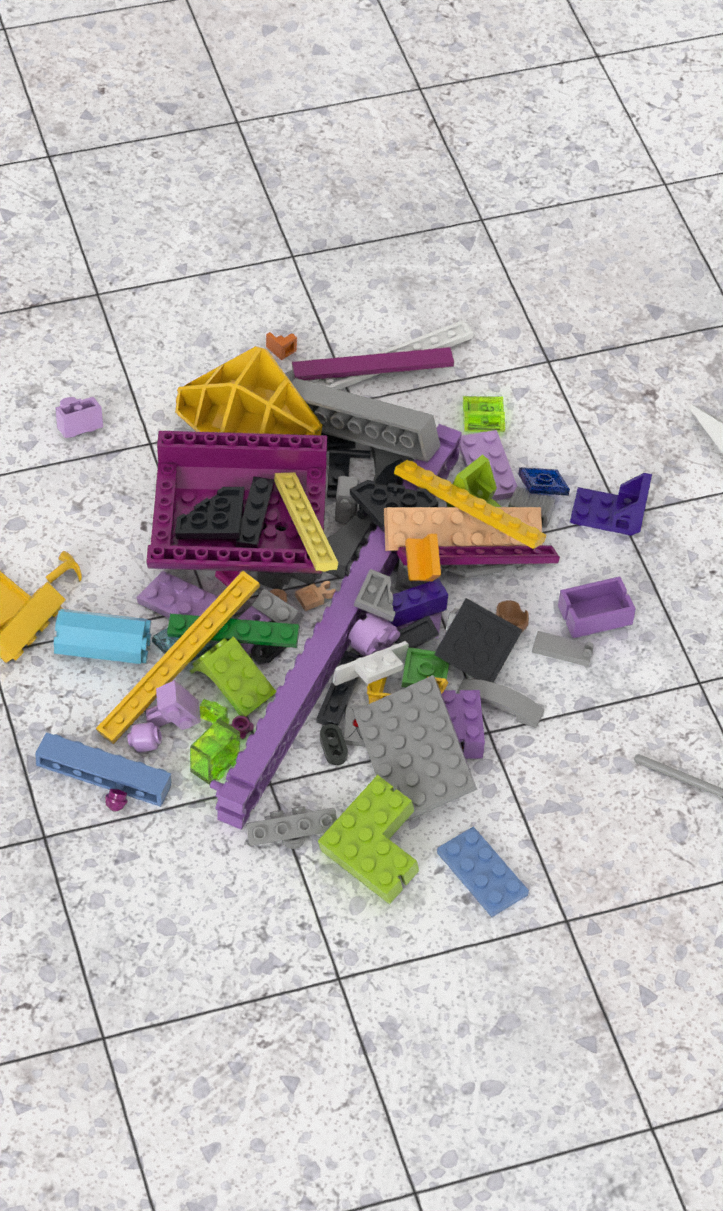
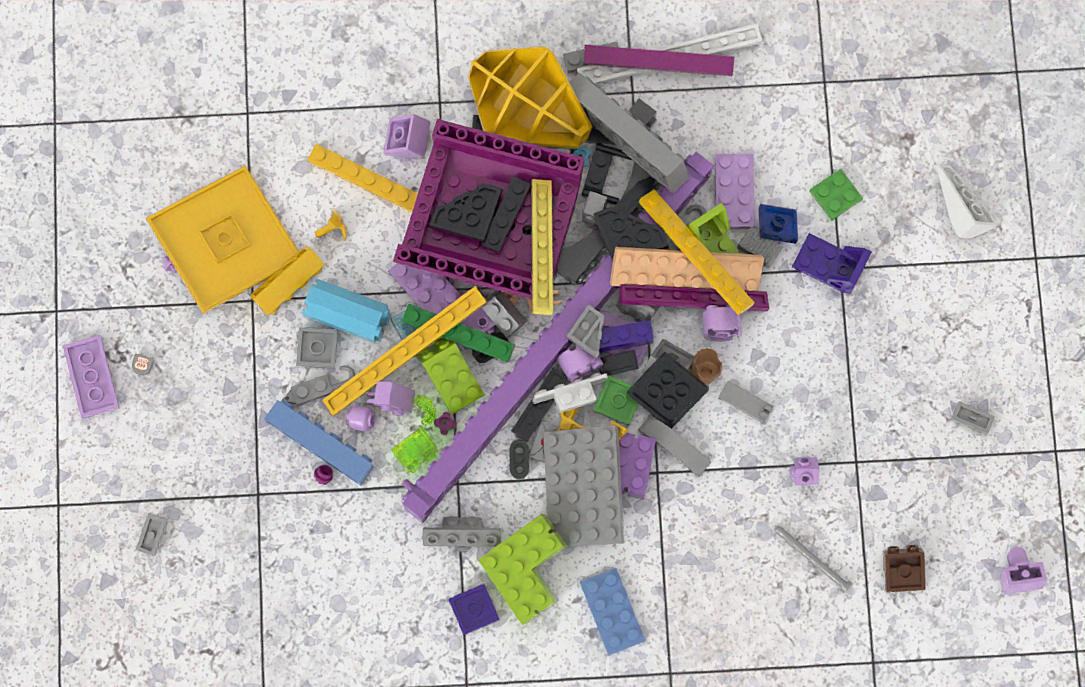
camera: 20 degrees right, 25 degrees up
lavender brick [55,397,103,438] -> none
orange panel [266,332,297,360] -> none
light orange panel [405,534,441,582] -> none
clear neon green slope [462,396,505,432] -> none
medium lavender piece [558,576,636,638] -> none
none -> light grey plate [282,365,355,406]
none -> light grey plate [296,327,338,369]
none -> yellow plate [307,144,418,213]
none -> lavender slope [383,114,431,159]
none -> dark purple plate [448,584,500,636]
none -> lavender brick [702,305,742,342]
none -> lavender brick [790,457,819,486]
none -> bright green plate [810,169,863,221]

